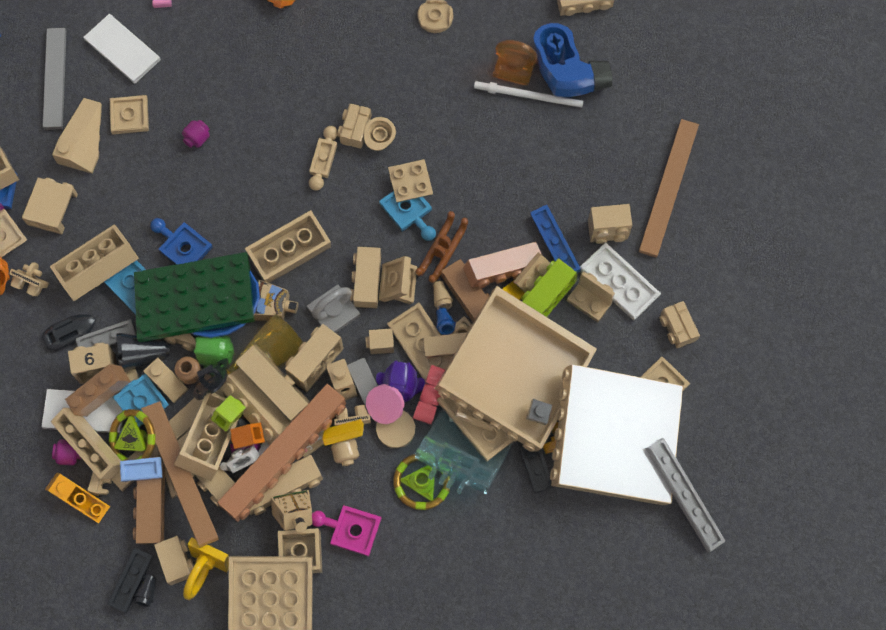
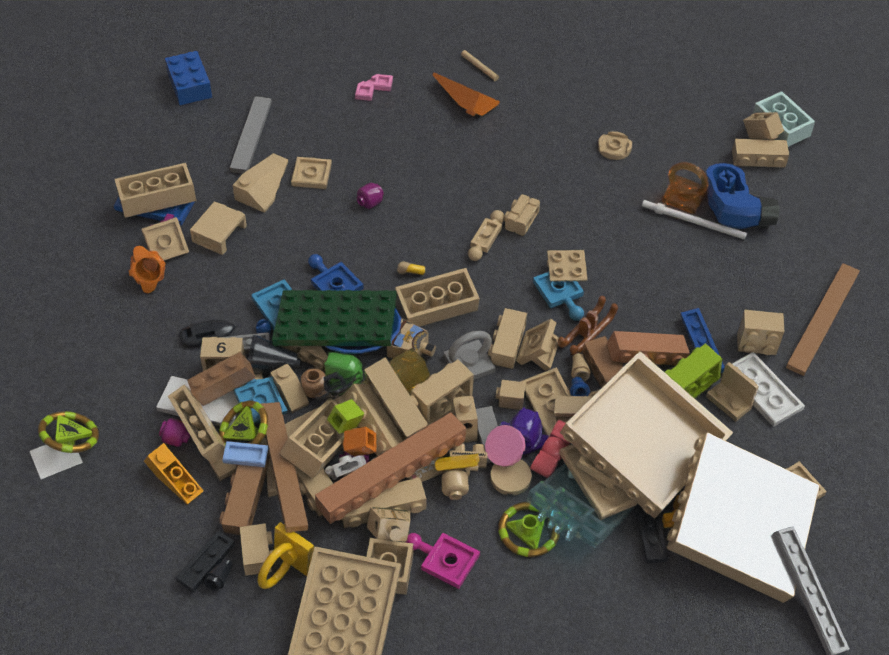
camera: 10 degrees right, 20 degrees down
tan hips [9,262,49,296] -> none
tan brick [50,224,139,301] -> none
white tile [83,14,161,84] -> none
tan tile [88,472,112,496] -> none
tan piece [364,117,396,151] -> none
tan plate [513,253,550,293] -> none
dark grey plate [526,399,552,425] -> none
tan brick [659,301,700,348] -> none
none -> blue hinge [256,319,272,334]
none -> arm [397,261,425,275]

